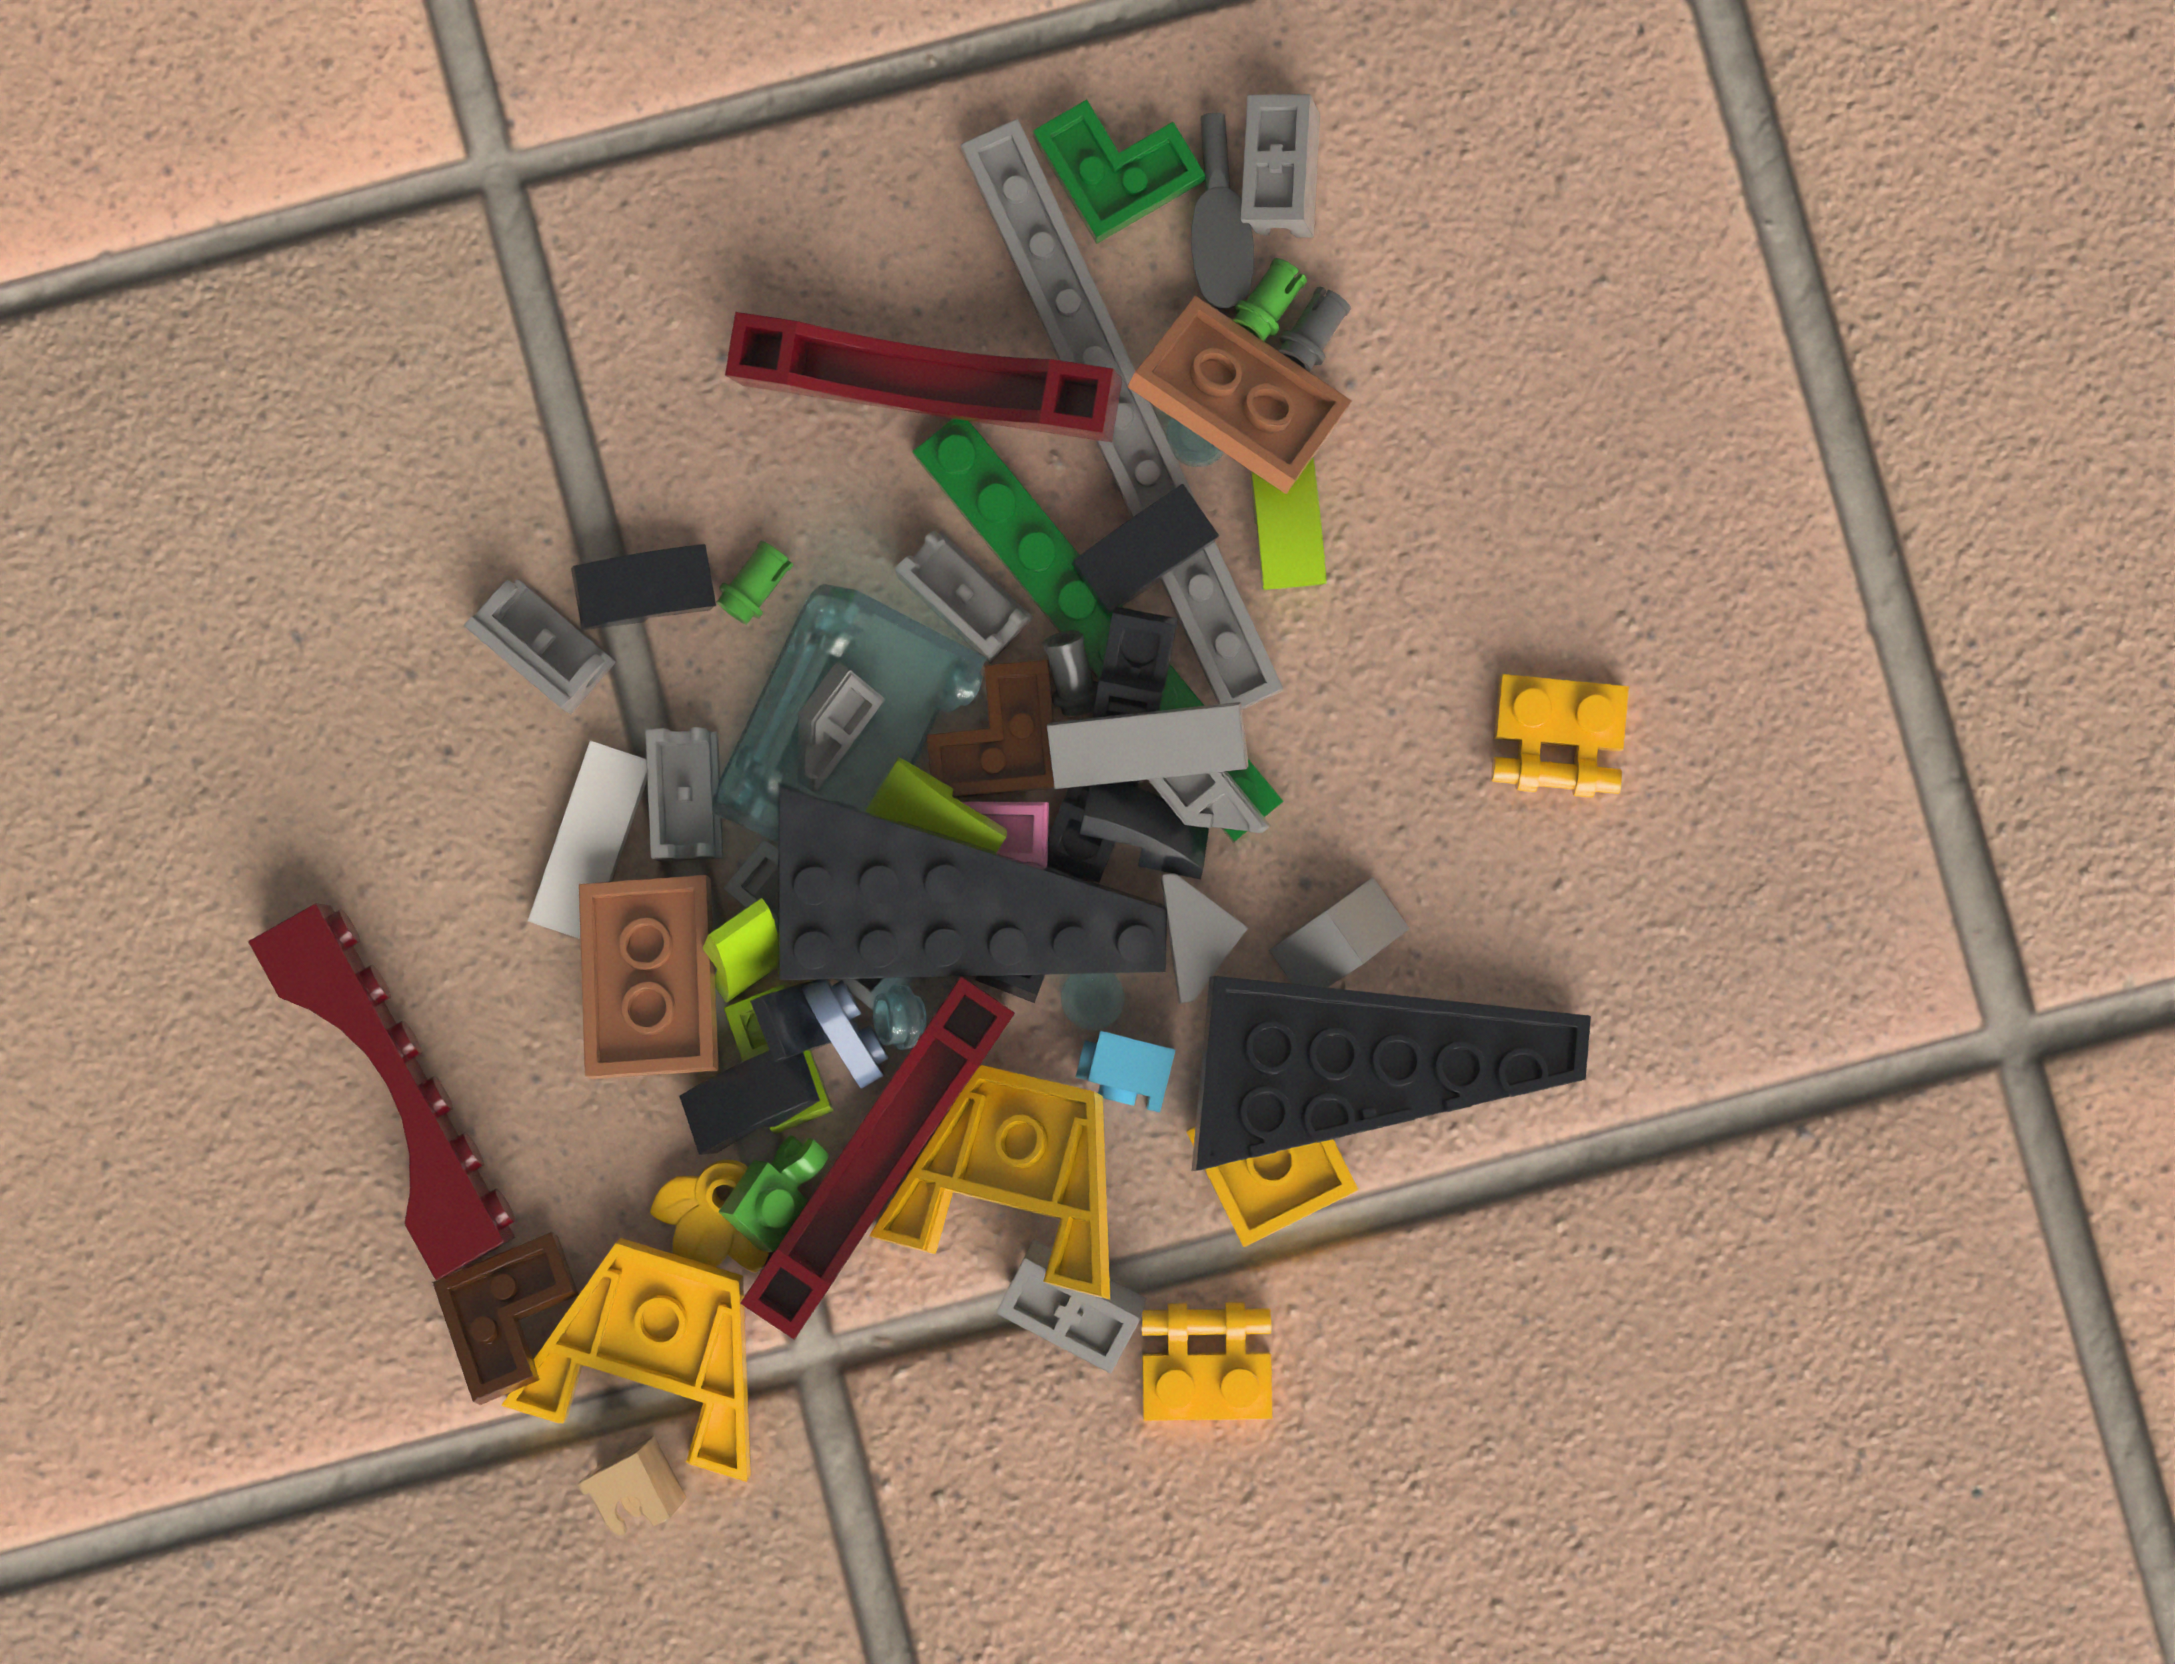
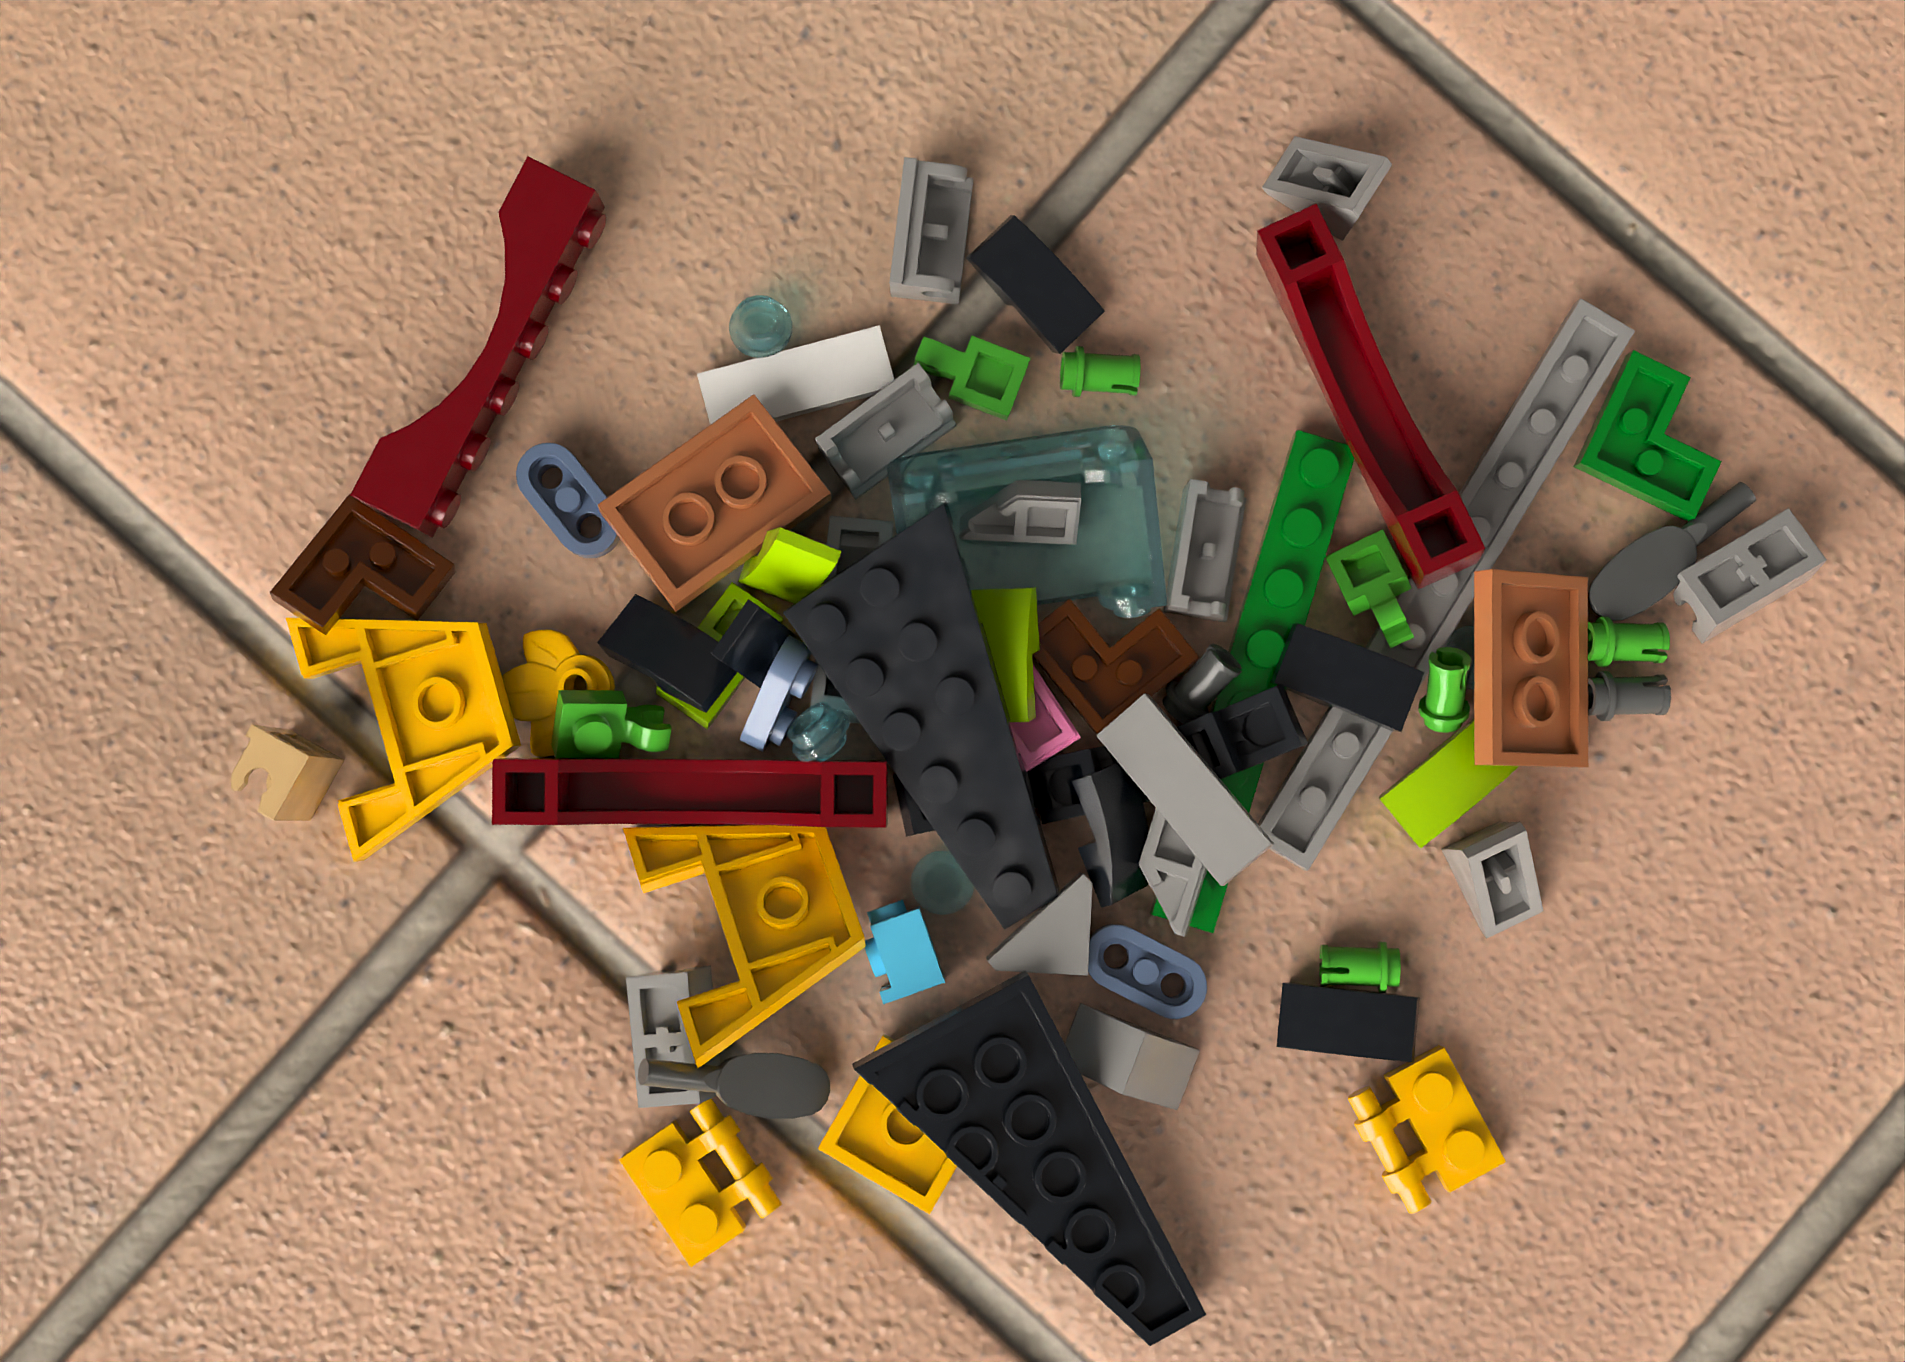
camera: 55 degrees right, 0 degrees up
none -> sand blue plate [516,443,620,558]
none -> dark grey piece [638,1053,830,1119]
none -> clear light blue plate [729,295,793,358]
none -> bright green plate [913,336,1031,421]
none -> sand blue plate [1088,924,1207,1019]
none -> light grey slope [1262,136,1392,241]
none -> black slope [1276,982,1420,1062]
none -> bright green pin [1319,942,1401,993]
none -> bright green plate [1325,529,1414,648]
none -> bright green pin [1418,647,1471,733]
none -> light grey slope [1441,822,1543,939]

